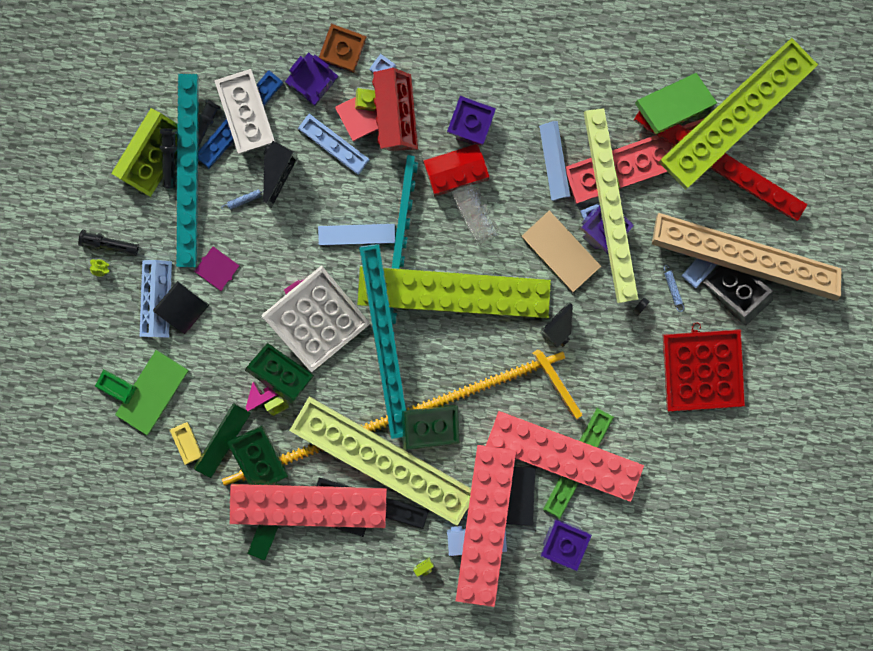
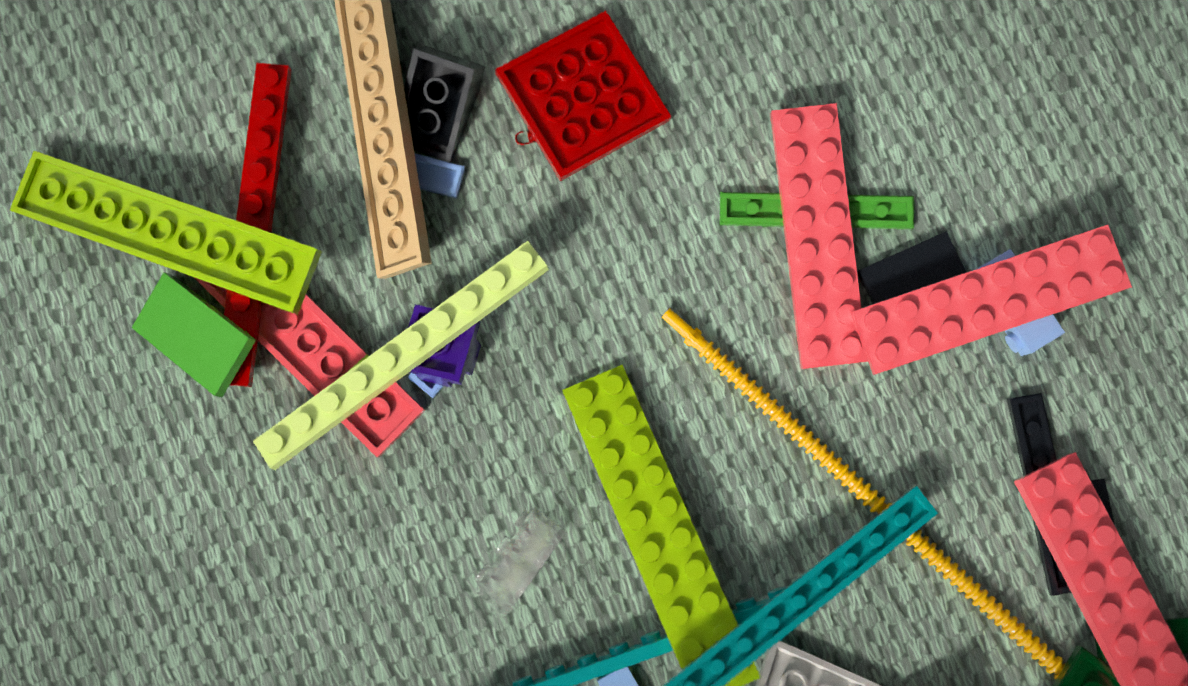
camera: 120 degrees left, 5 degrees down
yellowish green plate [289,396,471,526] -> none
dark green tile [402,405,460,450] -> none
lime plate [413,557,434,577] -> none
red slope [423,144,489,197] -> none
dark purple panel [447,96,496,146] -> none
tan tile [521,210,601,292] -> none
yellow tile [532,349,582,419] -> none
light blue tile [539,121,570,201] -> none
black slope [540,303,573,348] -> none
dark purple panel [541,519,592,571] -> none
black tile [633,298,650,316] -> none
light blue piece [664,265,684,312] -> none

